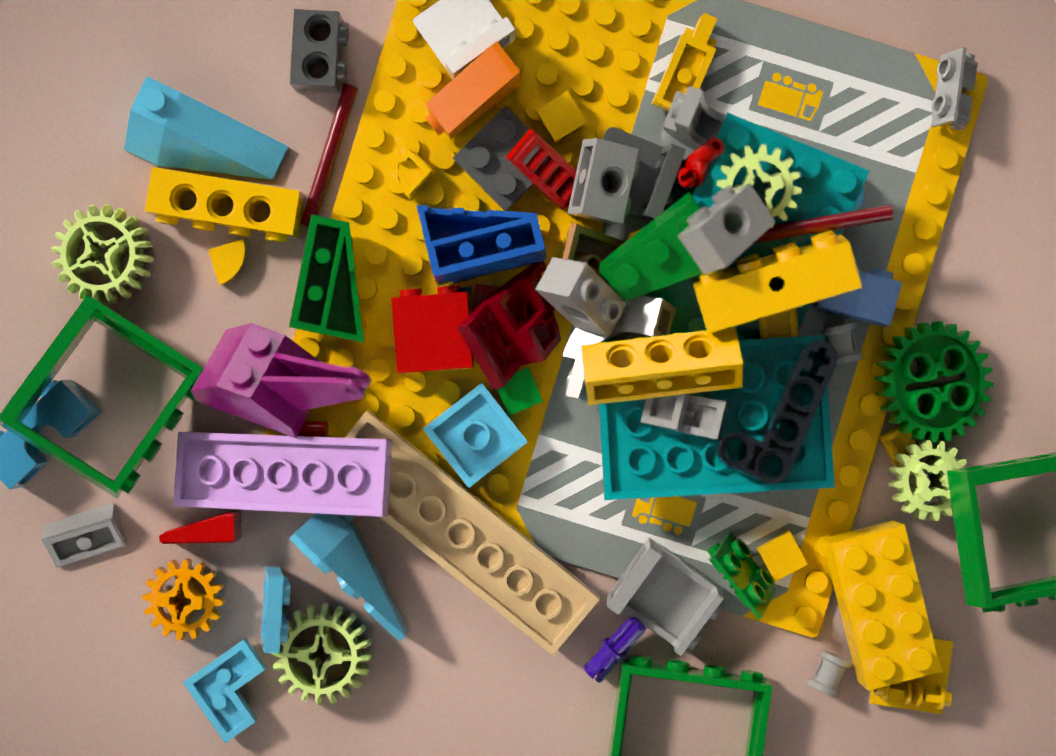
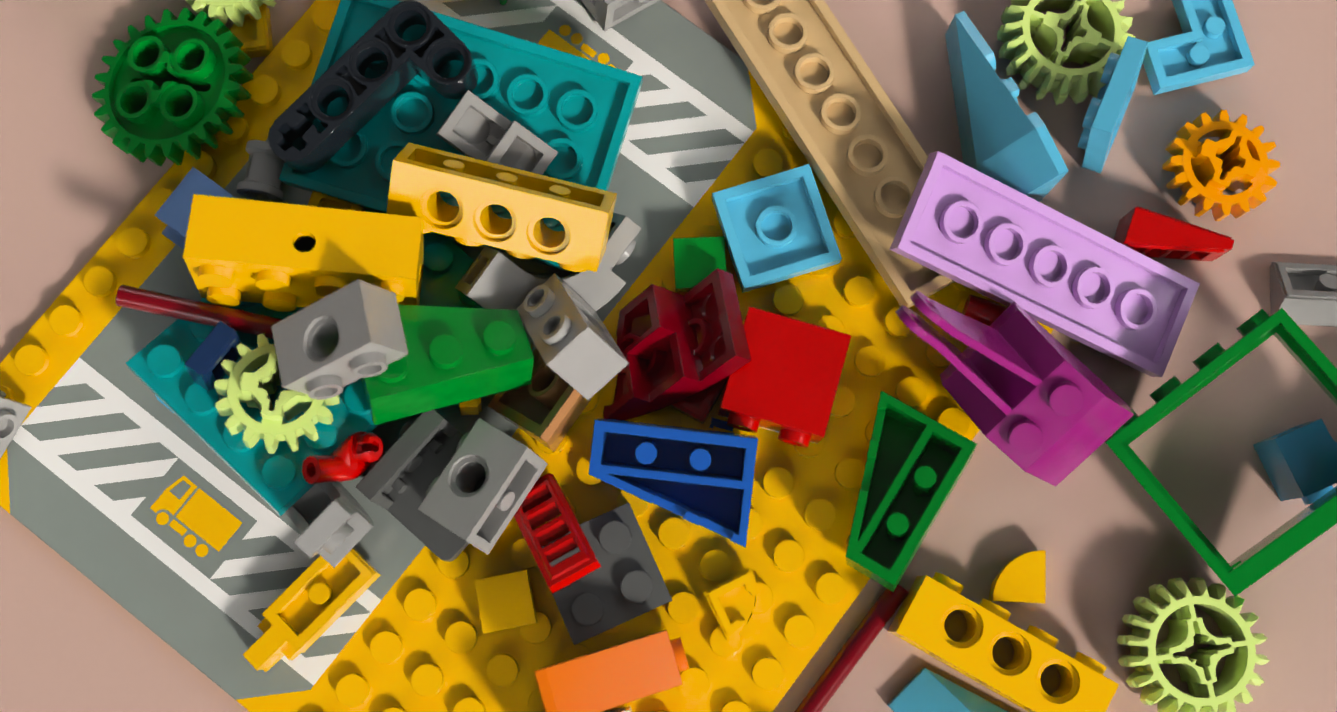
camera: 165 degrees left, 10 degrees down
none -> dark blue tile [184,321,241,391]

